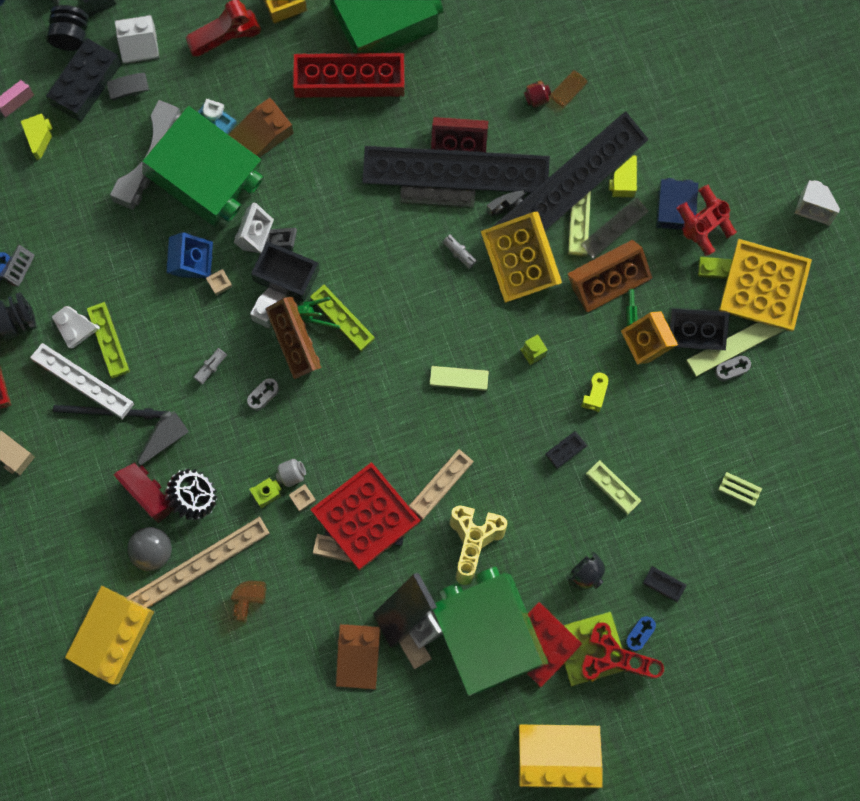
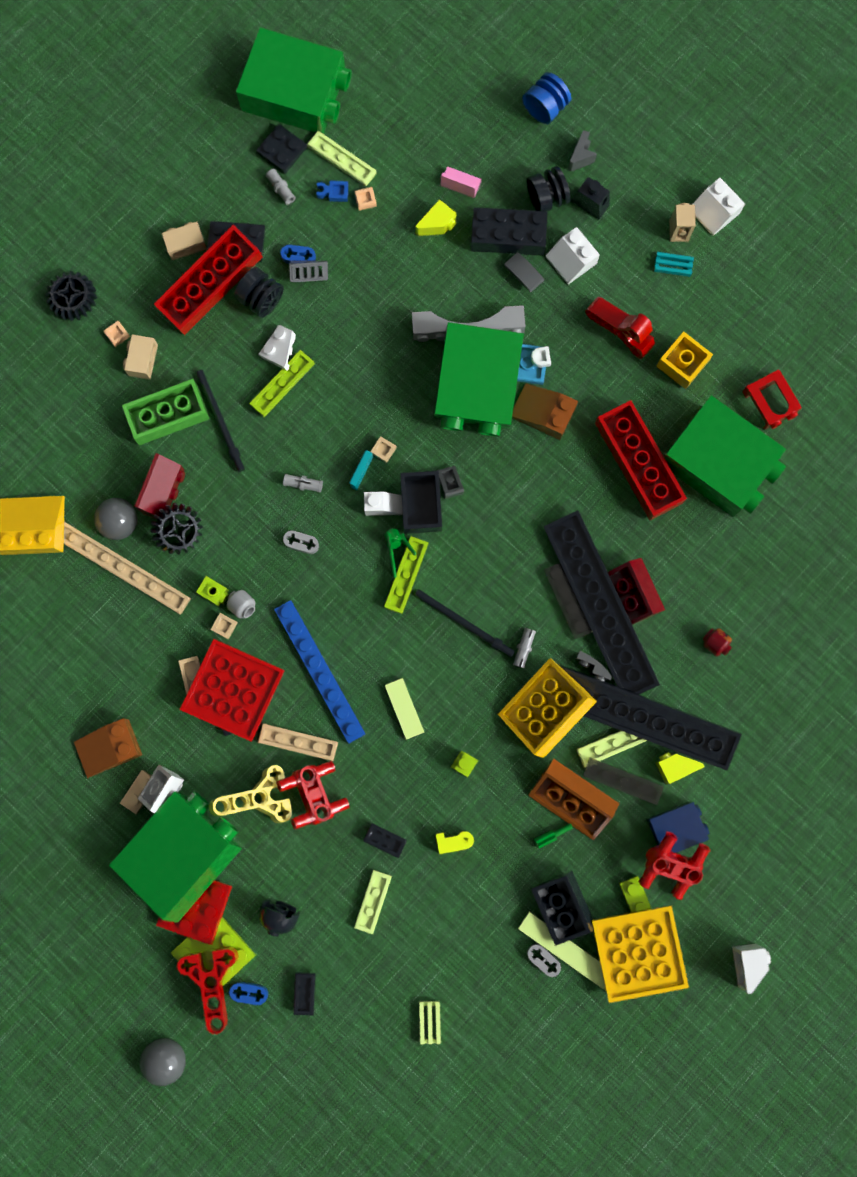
camera: 65 degrees right, 5 degrees up
white plate [30,343,134,419] -> none
dark grey slope [137,411,189,465] -> none
blue slope [167,232,213,278] -> none
clear orange brick [231,581,267,622] -> none
white slope [234,203,274,253] -> none
dark orange slope [265,297,321,379] -> none
black tile [373,573,437,648] -> none
yellow slope [519,725,602,788] -> none
clear orange tile [550,70,588,108] -> none
light orange brick [621,311,678,365] -> none
none -> bright green brick [122,379,210,445]
none -> dark grey piece [140,1038,186,1086]
none -> blue plate [274,600,366,744]
none -> red piece [276,761,349,830]
none -> teal tile [349,450,373,490]
none -> black bar [415,589,515,657]

